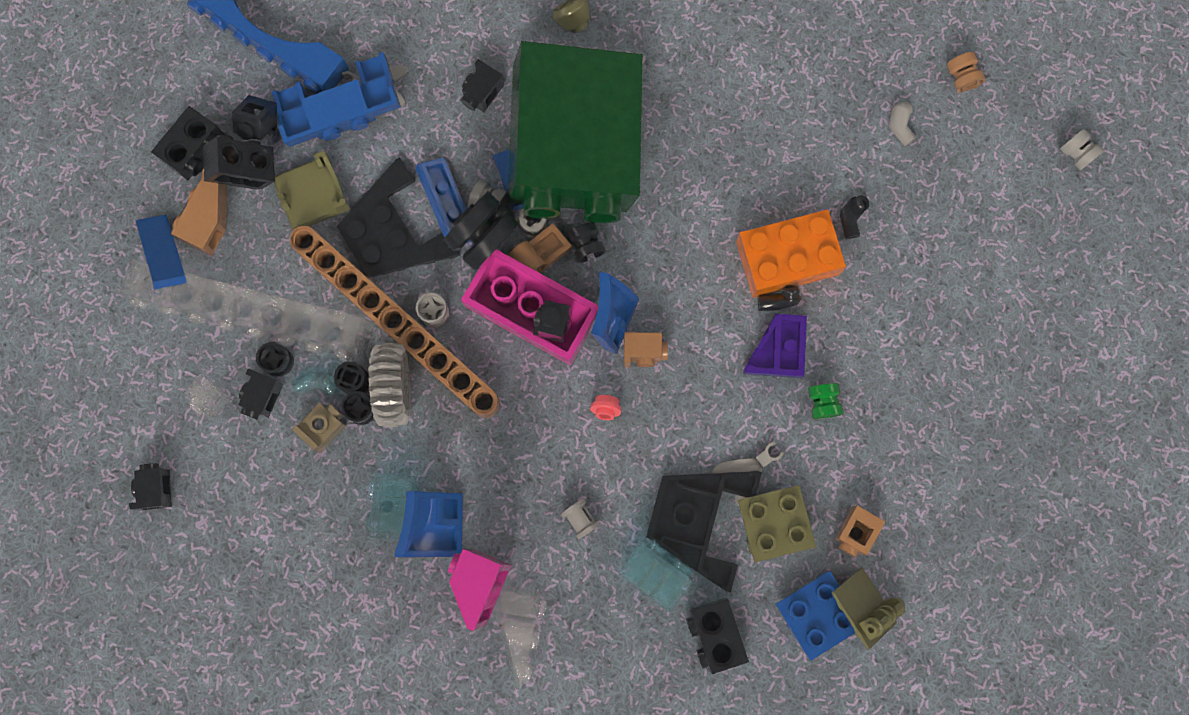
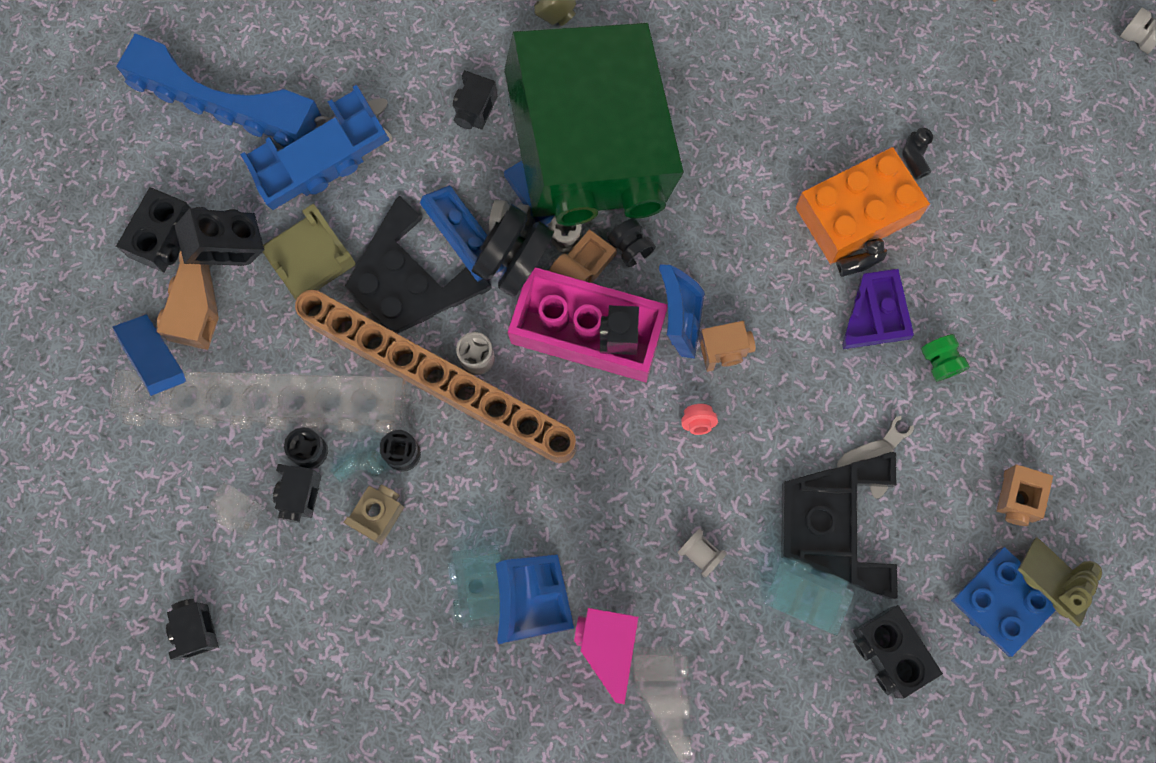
camera: 10 degrees left, 5 degrees down
black brick [232,95,277,140] -> none
black wheel [341,391,374,425] -> none
light grey gear [368,343,412,427] -> none
olive hinge [738,485,816,563] -> none
light grey arm [889,101,917,147] -> none

